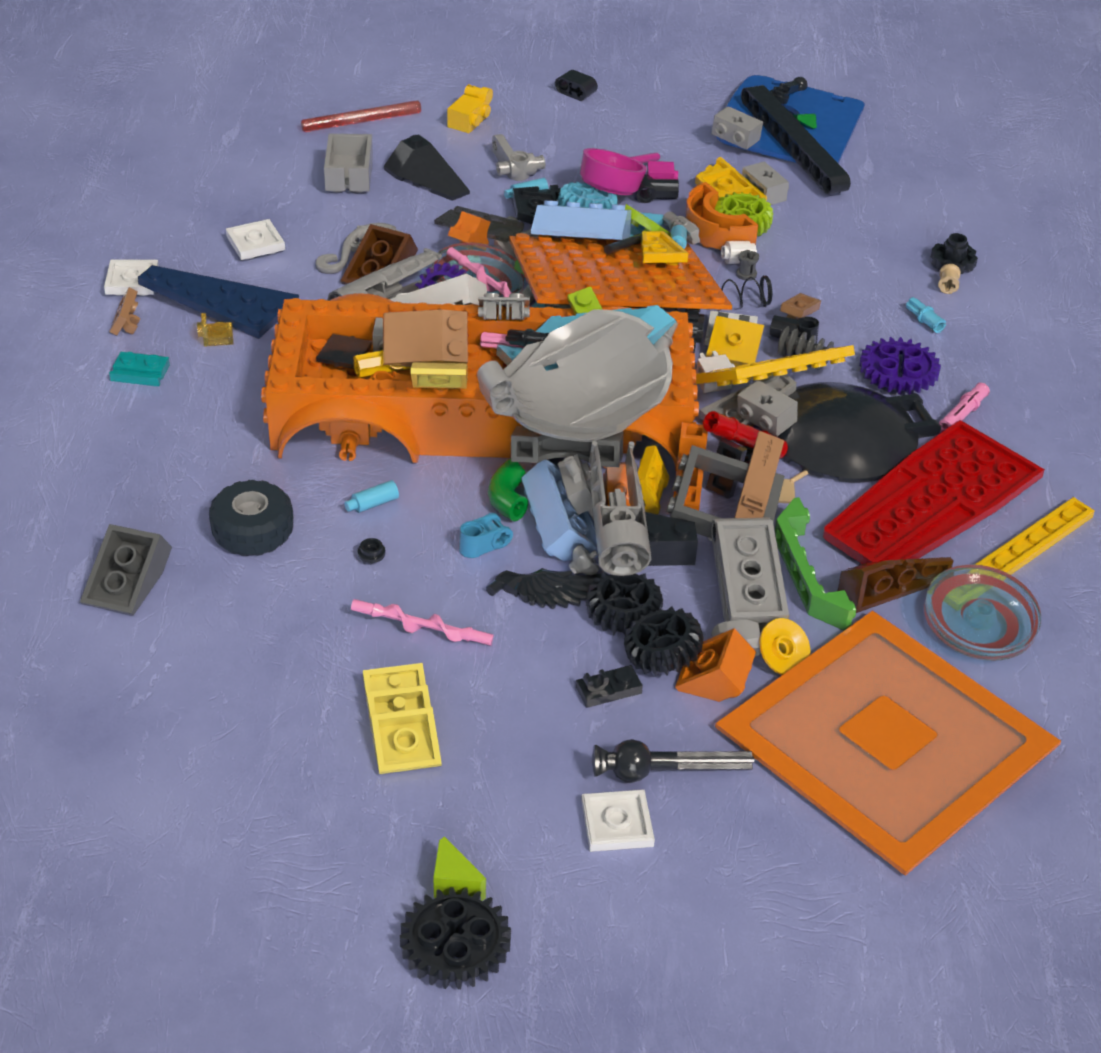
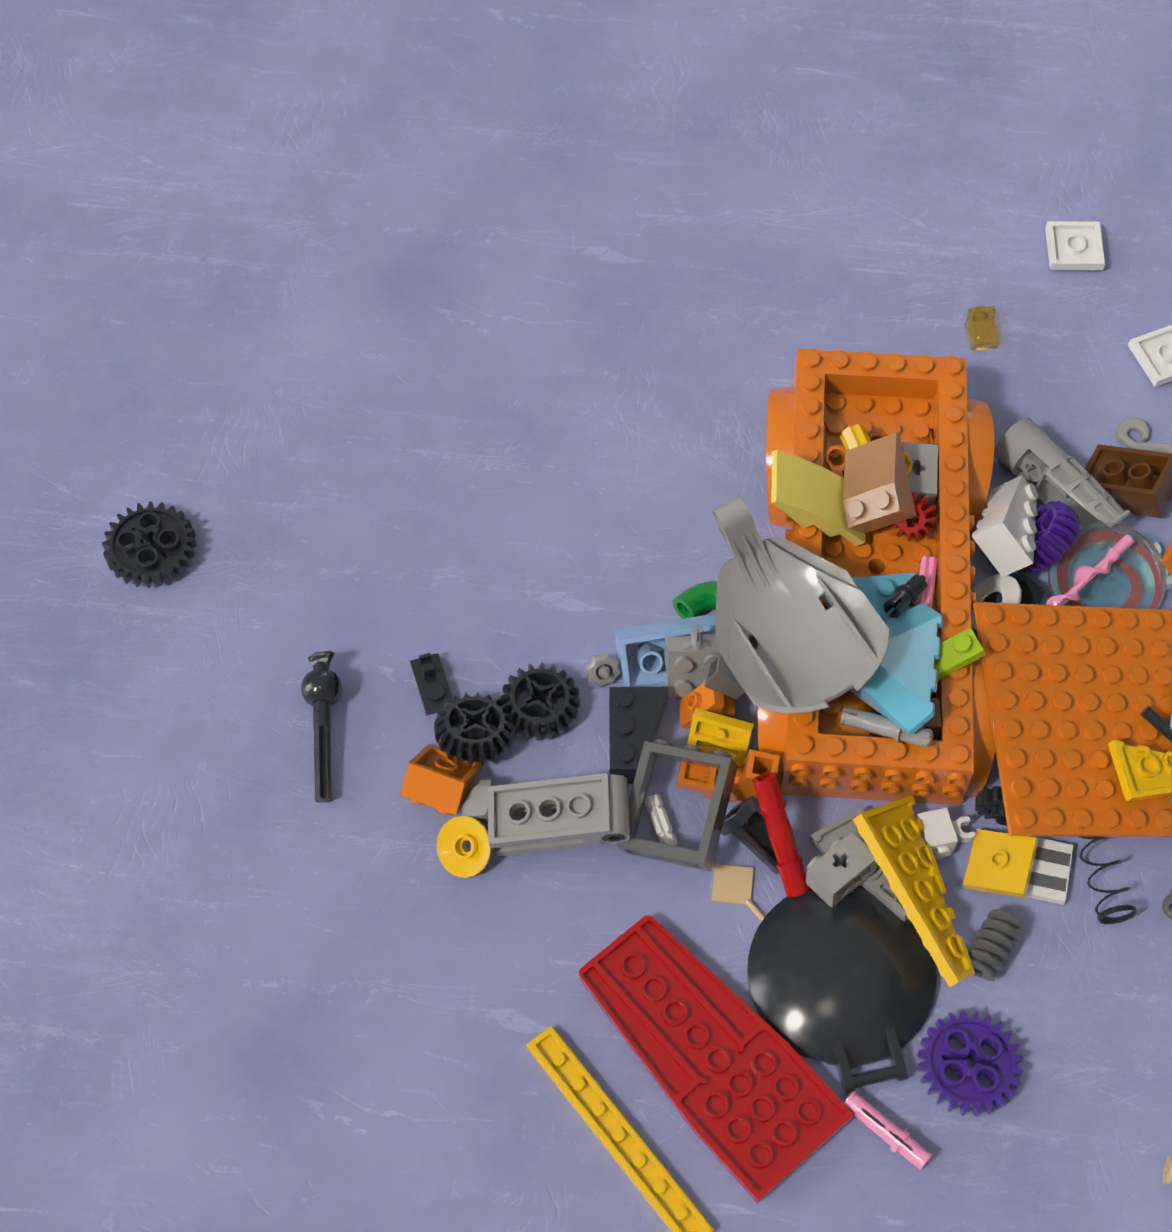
camera: 95 degrees right, 20 degrees up
dark grey slope [80,524,172,615] -> none
medium nougat plate [109,287,140,335] -> none
teal plate [109,352,170,387] -> none
dark blue wing [138,265,299,339] -> none
black wheel [209,479,294,556] -> none
black piece [316,334,372,369] -> none
medium azure cylinder [344,480,399,513] -> none
bright pink piece [351,599,494,646] -> none
black plate [358,538,386,563] -> none
light yellow slope [363,663,442,774] -> none
lime slope [433,836,486,901] -> none
dark azure piece [459,513,513,558] -> none
light grey hinge [478,293,530,320] -> none
black animal [486,568,601,609] -> none
white tile [581,790,655,852] -> none
light grey piece [589,441,651,576] -> none
baseplate [715,610,1061,876] -> none
medium nougat piece [734,431,784,518] -> none
black piece [769,315,819,343] -> none
bright green slope [775,497,856,631] -> none
medium nougat plate [780,293,821,320] -> none
reddish brown wedge [837,557,954,613] -> none
medium azure axle [906,297,946,333] -> none
clear light blue dish [924,565,1041,661] -> none

